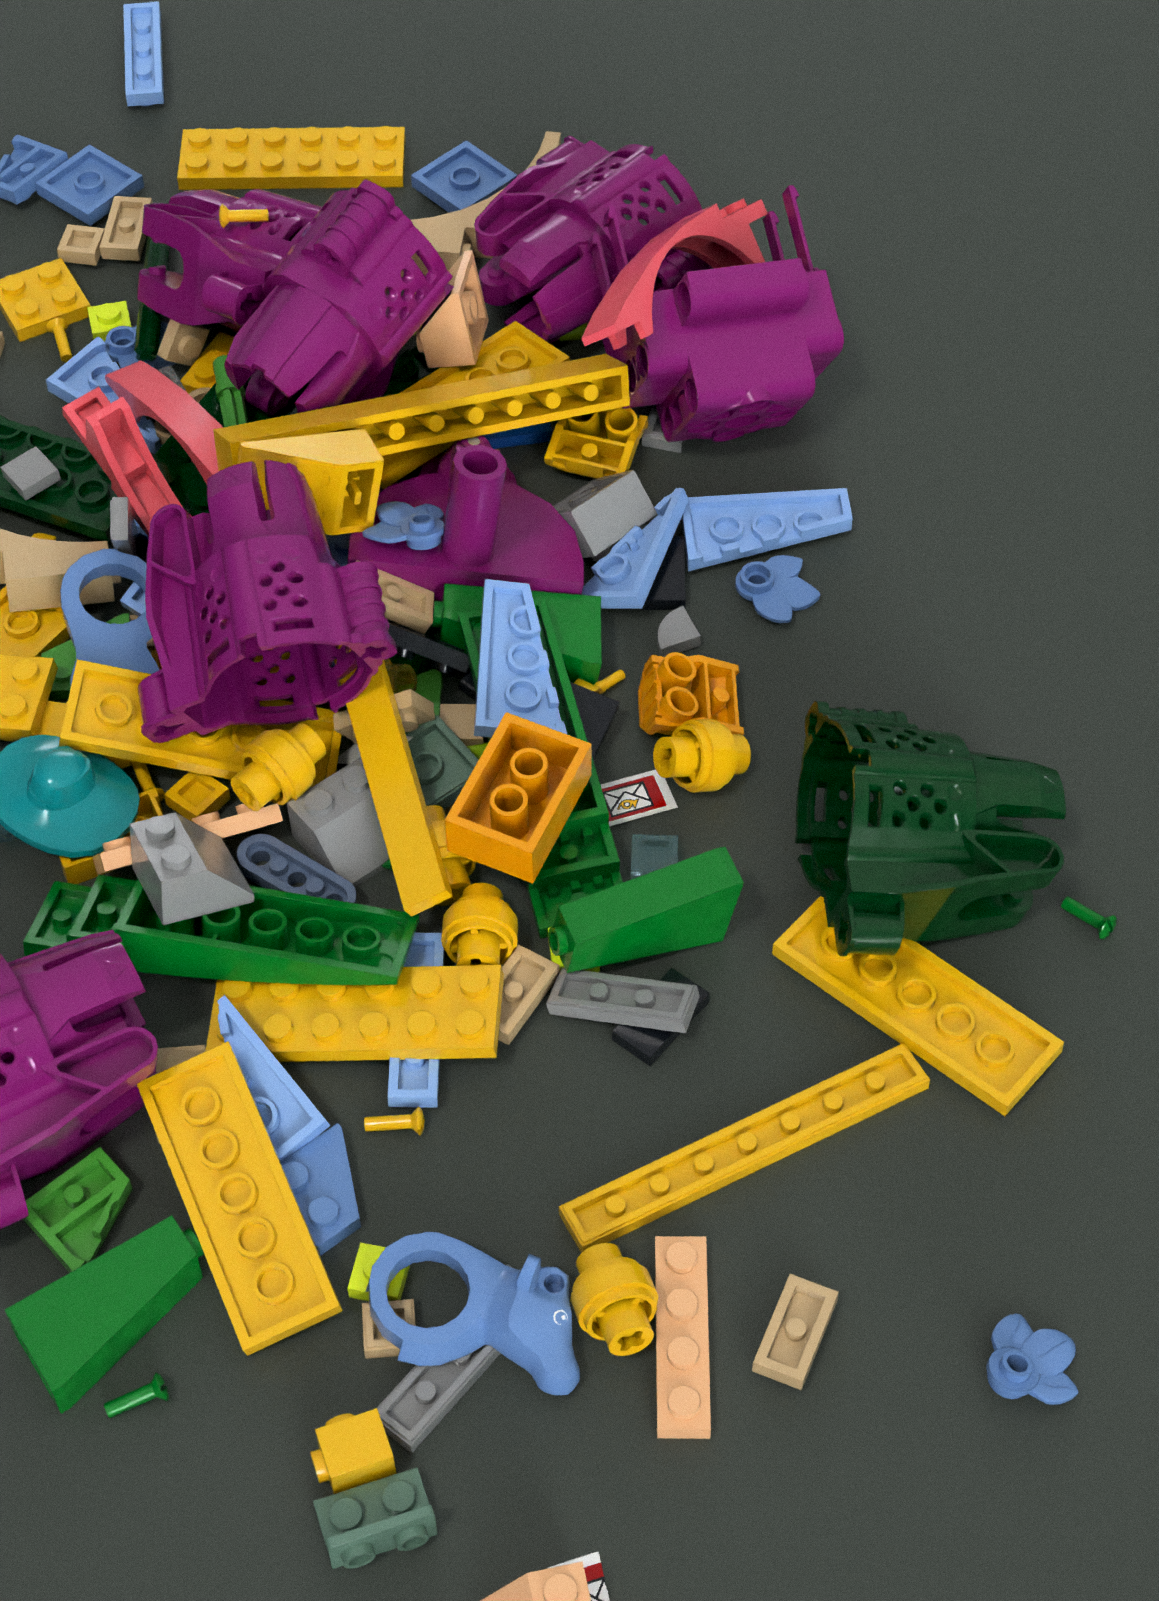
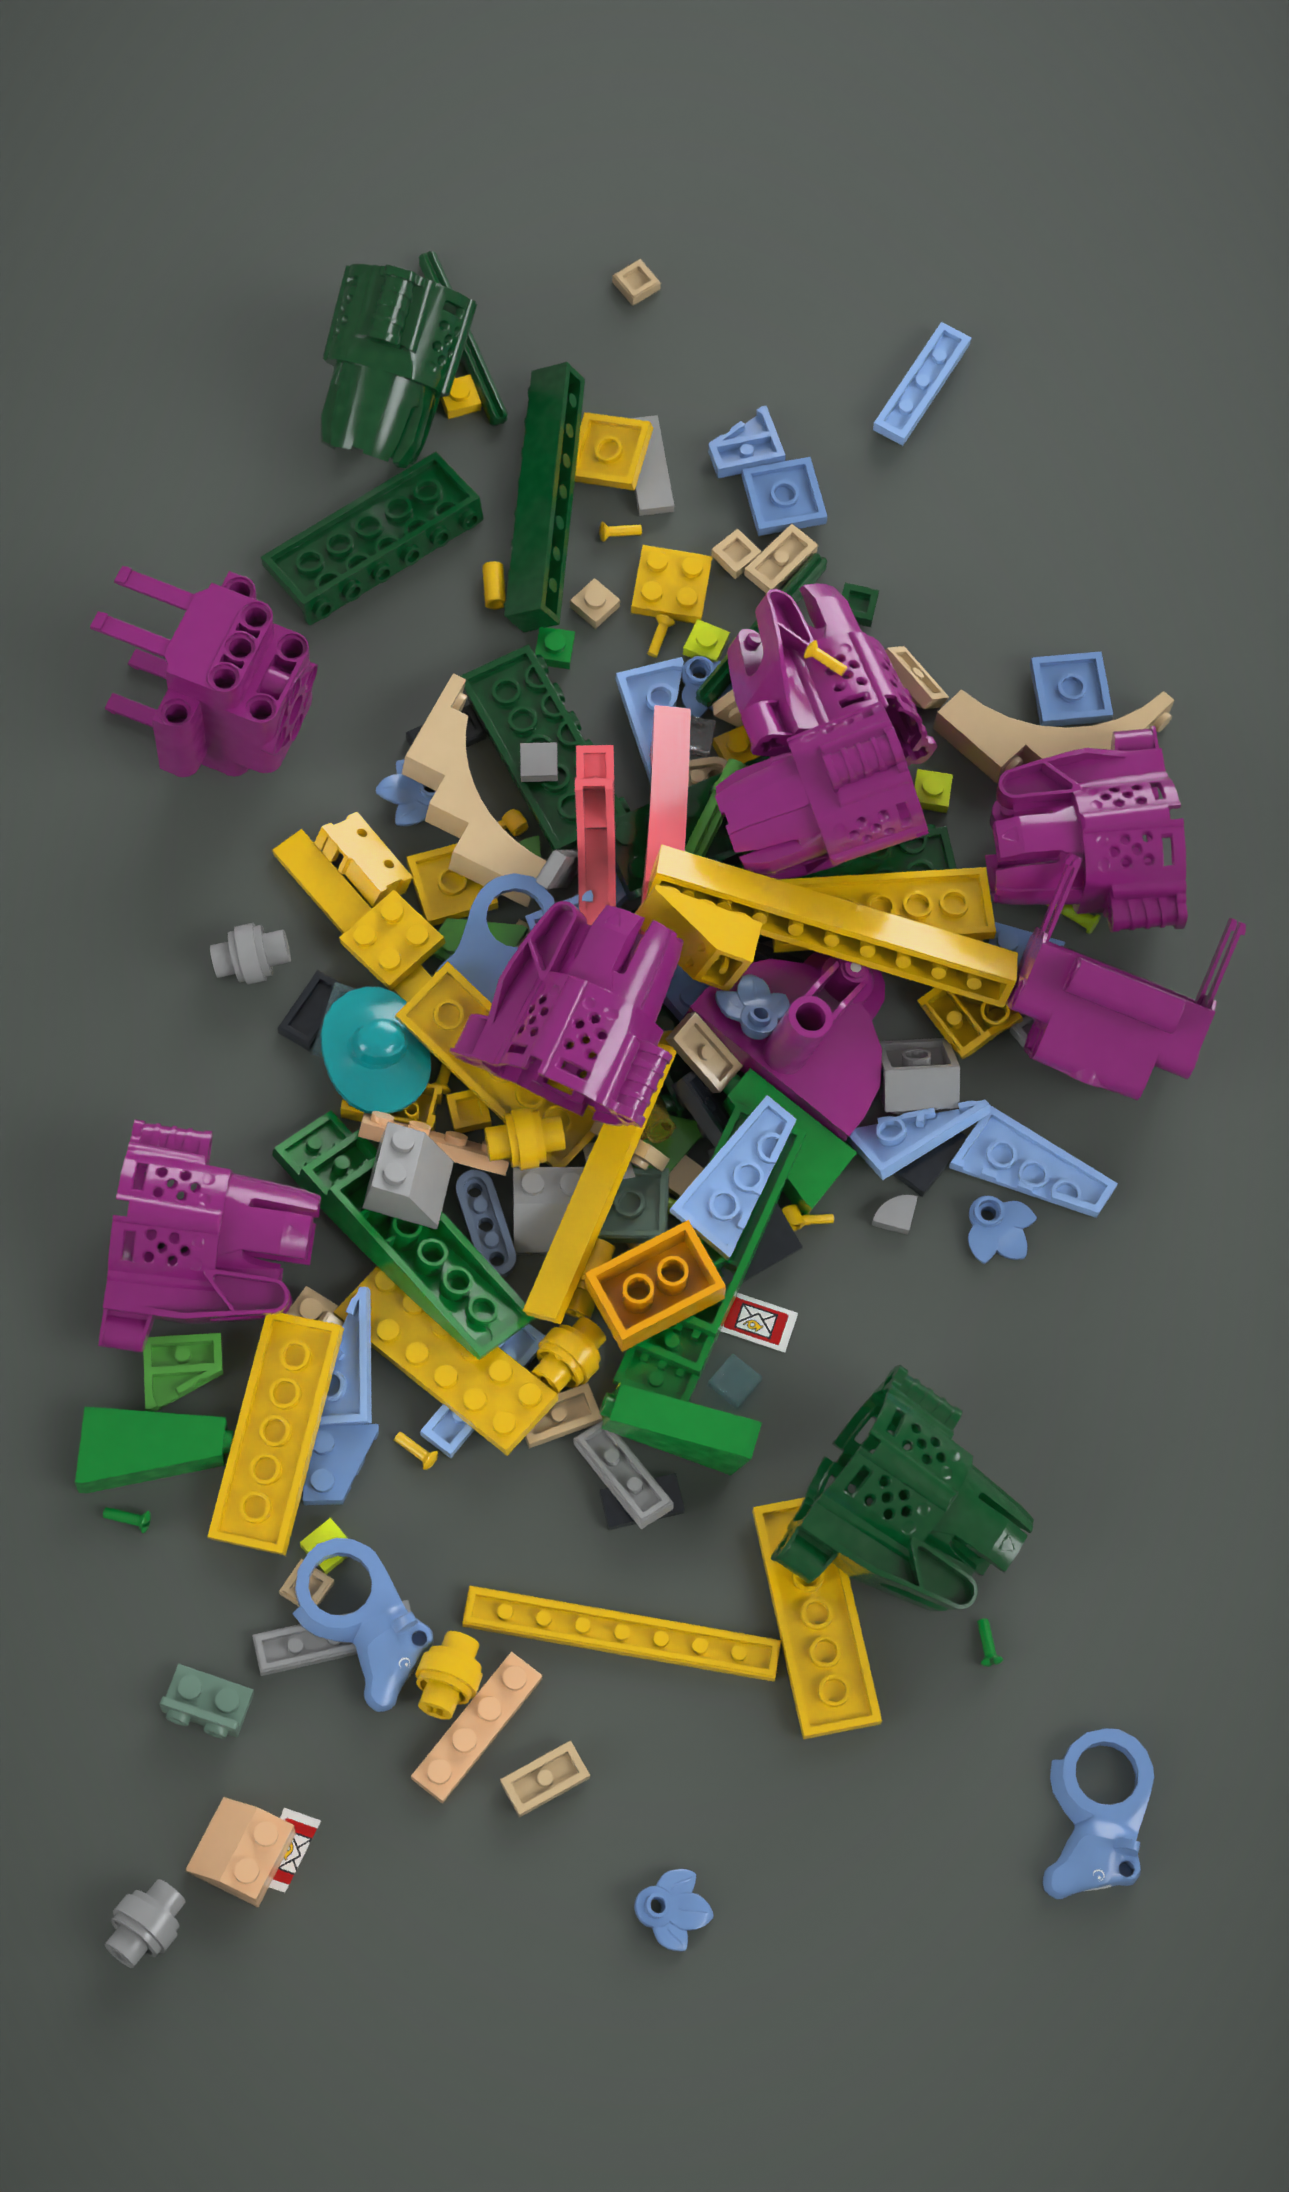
camera: 30 degrees right, 15 degrees up
yellow plate [177,126,406,190] -> none
yellow brick [310,1408,396,1494] -> none
light nougat slope [416,250,489,368] -> none
coral slope [581,198,767,350] -> none
light orange slope [638,652,744,736] -> none
yellow piece [653,719,751,793] -> none

